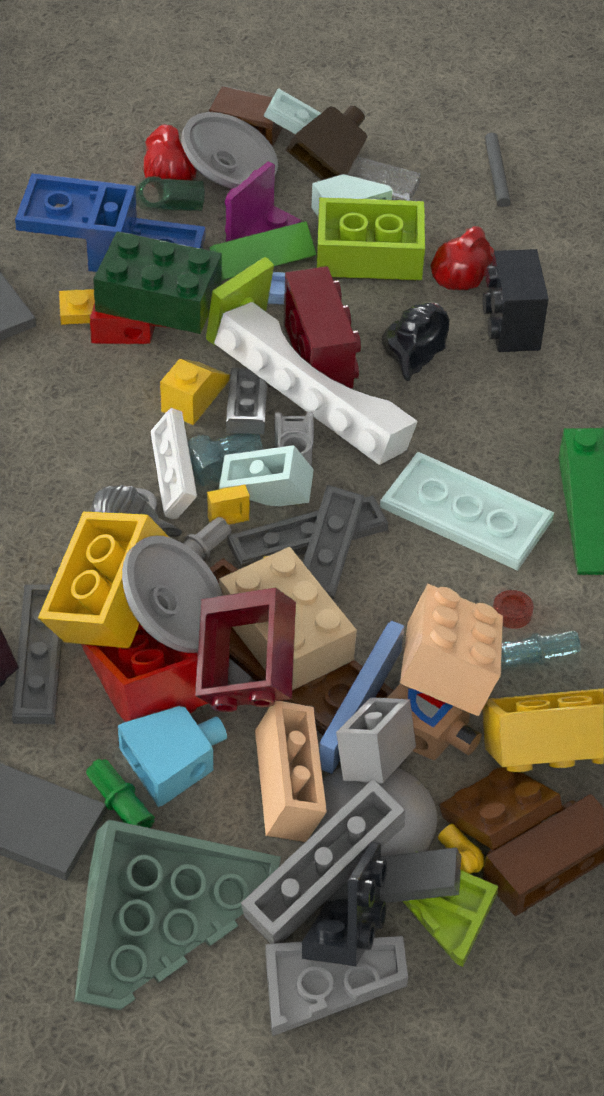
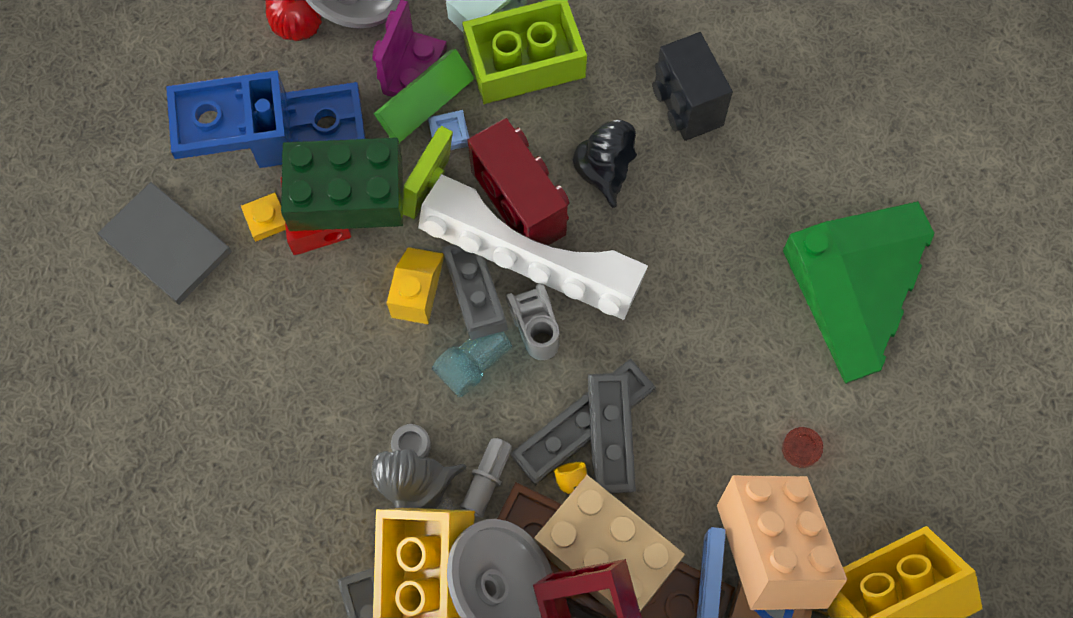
camera: 15 degrees left, 20 degrees up
clear green piece [136,176,205,212] -> none
white tile [151,408,197,519] -> none
yellow plate [207,485,250,525] -> none
light aqua slope [219,445,314,506] -> none
light aqua tile [380,452,554,571] -> none
red hair [431,226,494,290] -> none
clear light blue axle [501,631,581,669] -> none

